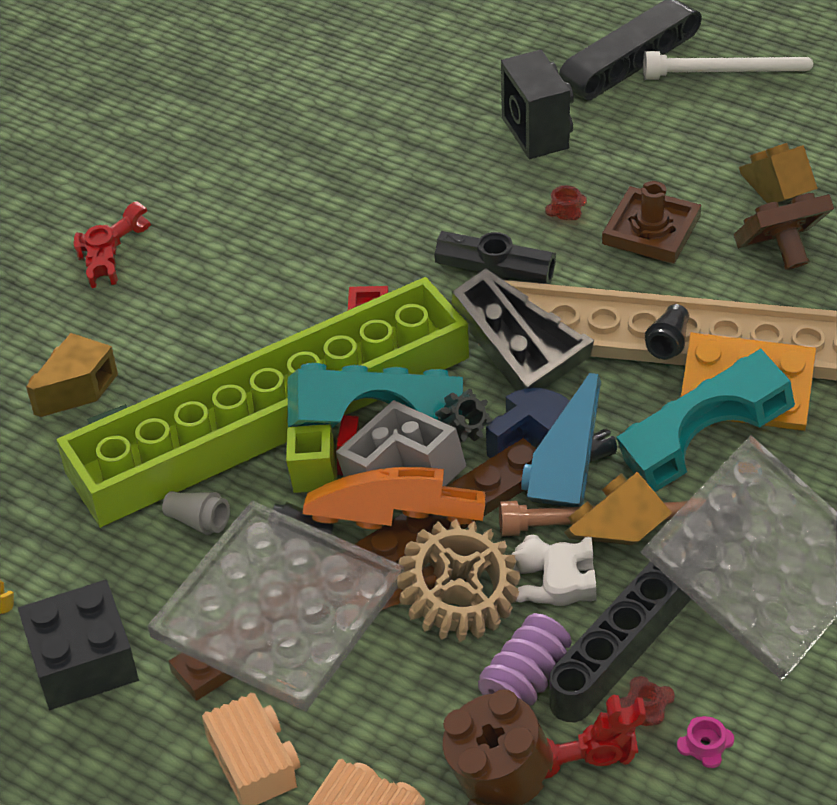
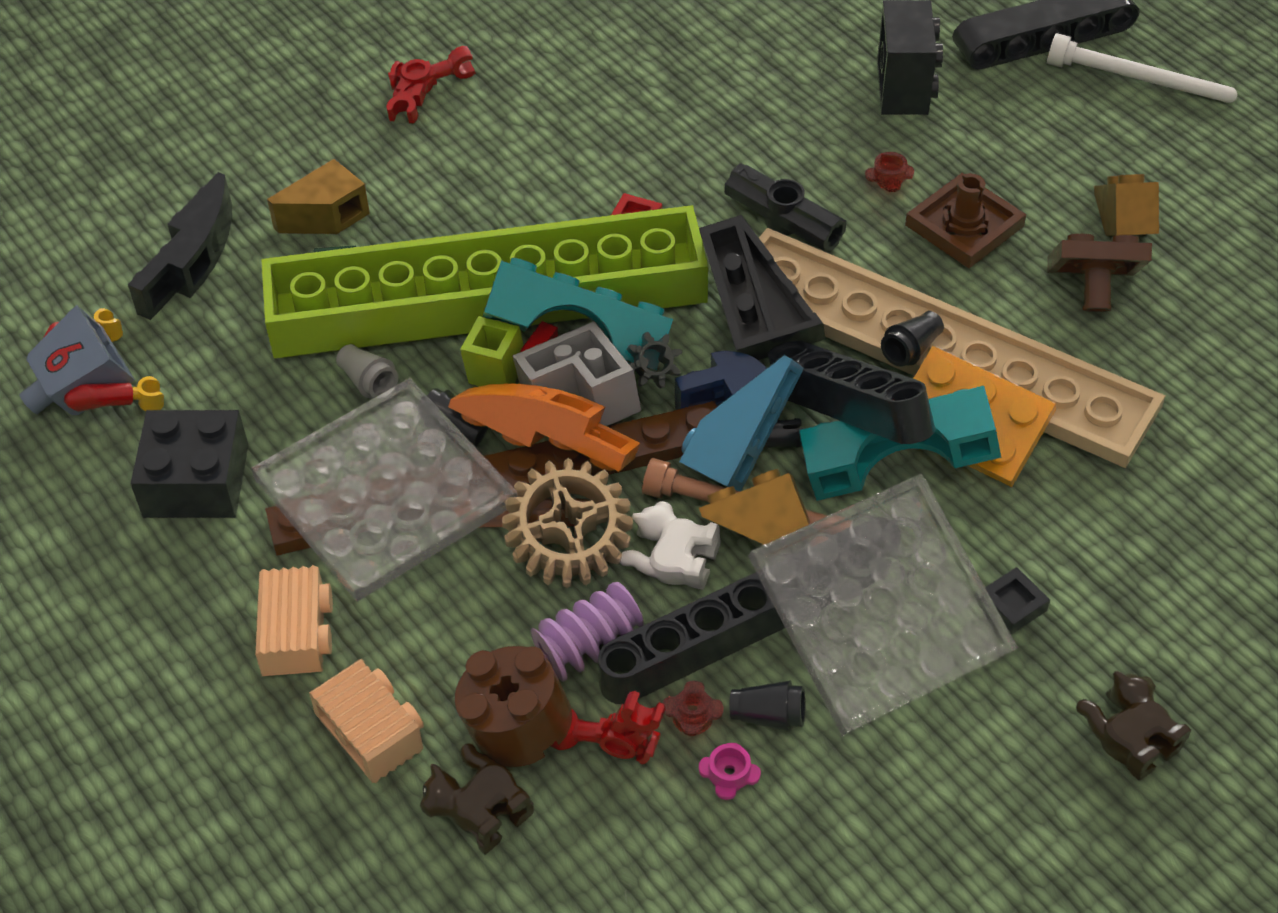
camera: 20 degrees right, 5 degrees up
none -> black cone [729,680,806,732]
none -> black beam [768,340,936,444]

